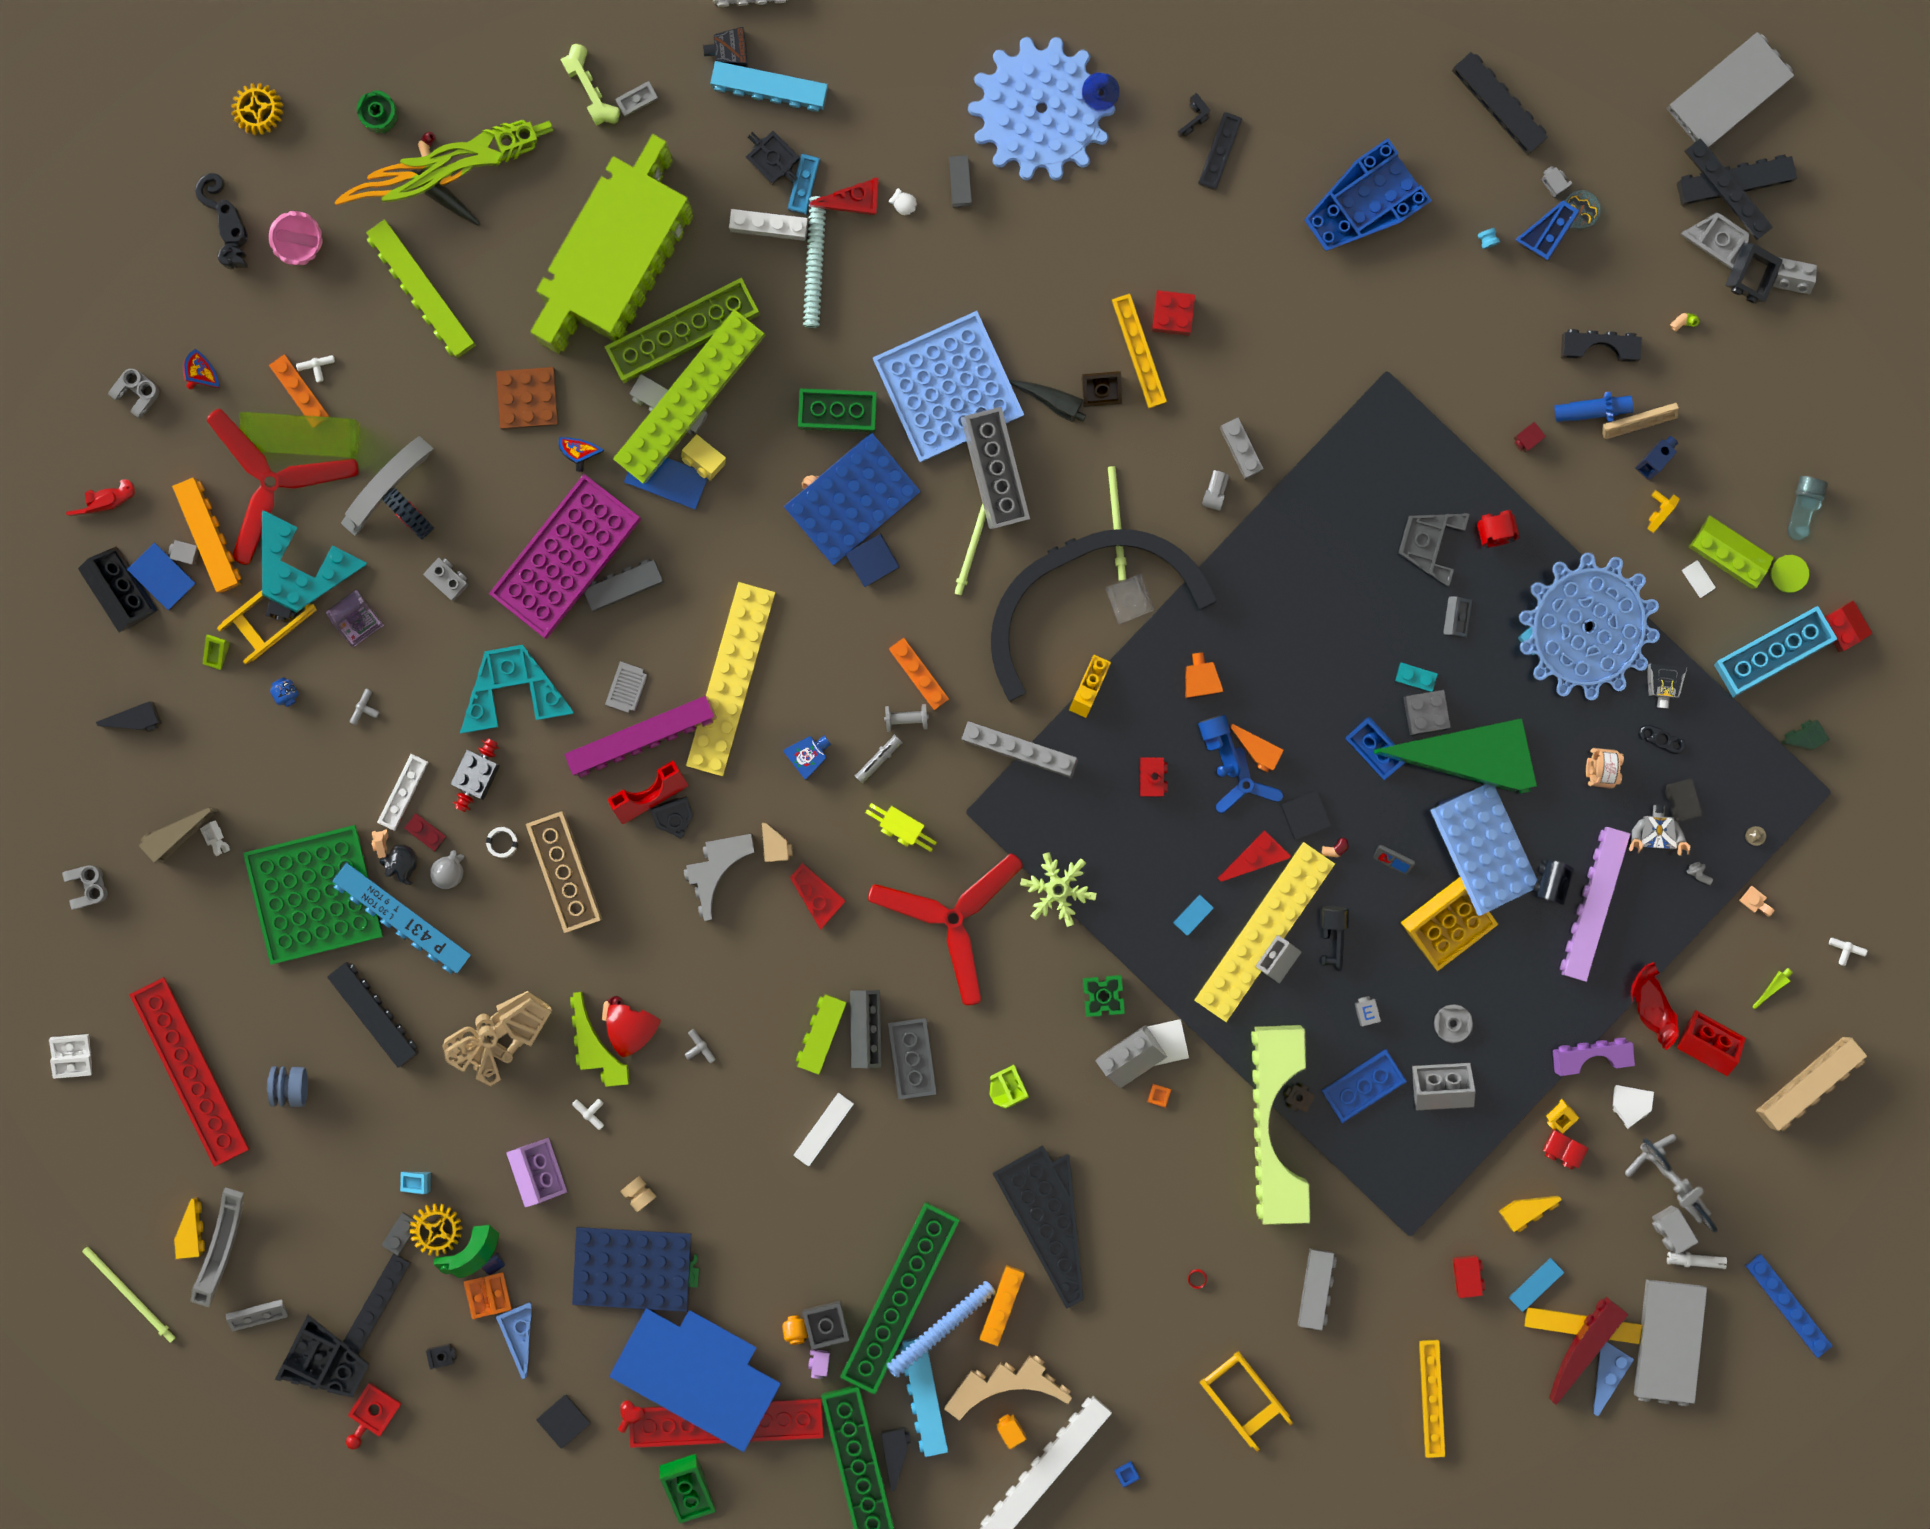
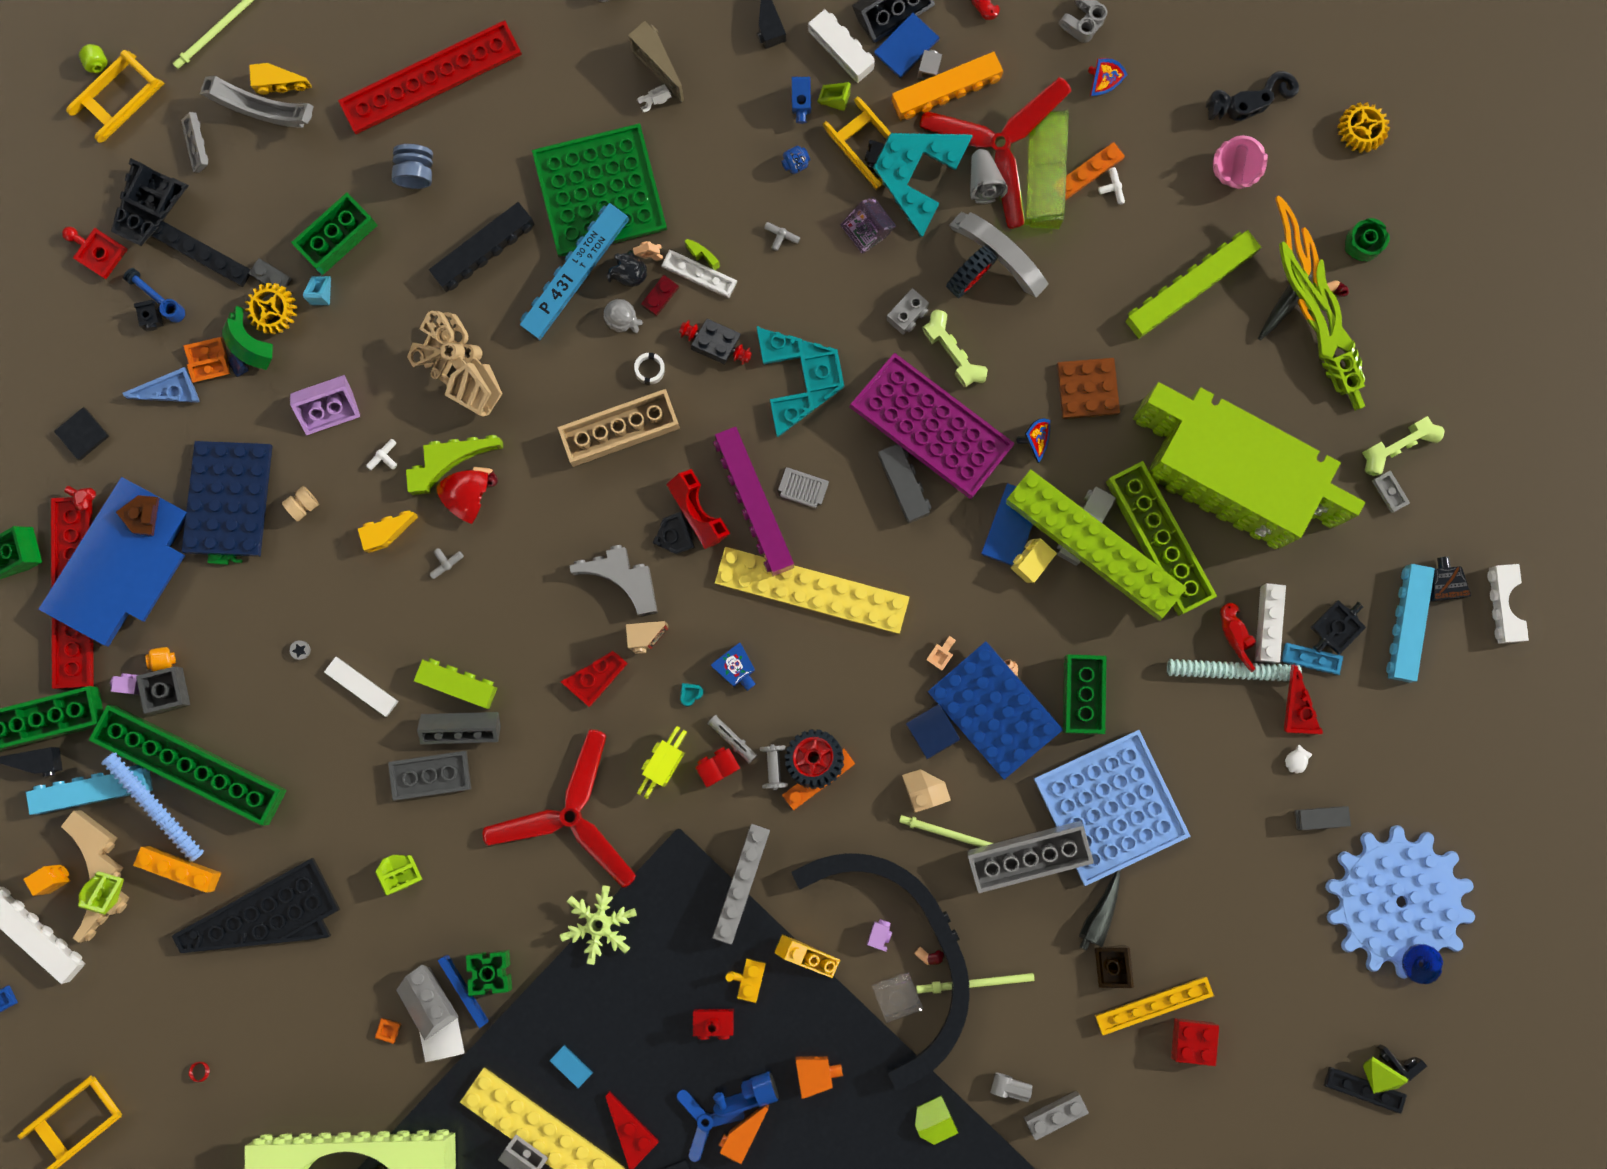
camera: 90 degrees right, 5 degrees down
none -> yellow piece [66,50,165,143]
none -> lime slope [78,871,124,915]
none -> lime head [79,44,108,73]
none -> reddish brown plate [116,495,160,536]
none -> blue piece [123,268,185,323]
none -> light grey tile [290,640,311,660]
none -> green brick [291,192,378,276]
none -> yellow slope [358,511,418,553]
none -> blue tile [438,955,489,1028]
none -> teal tile [680,683,704,706]
none -> lime slope [685,239,720,270]
none -> red brick [695,747,741,788]
none -> yellow plate [726,958,766,1003]
none -> wheel [785,729,844,789]
none -> blue torso [792,77,811,124]
none -> white brick [808,9,875,84]
none -> lavender brick [867,919,892,951]
none -> tan slope [902,769,951,813]
none -> arm [914,946,944,965]
none -> lime slope [915,1096,958,1145]
none -> yellowish green plate [922,310,988,387]
none -> light nougat plate [926,636,956,671]
none -> light grey cone [970,149,1008,204]
none -> red animal [1220,603,1256,672]
none -> lime slope [1363,1057,1408,1093]

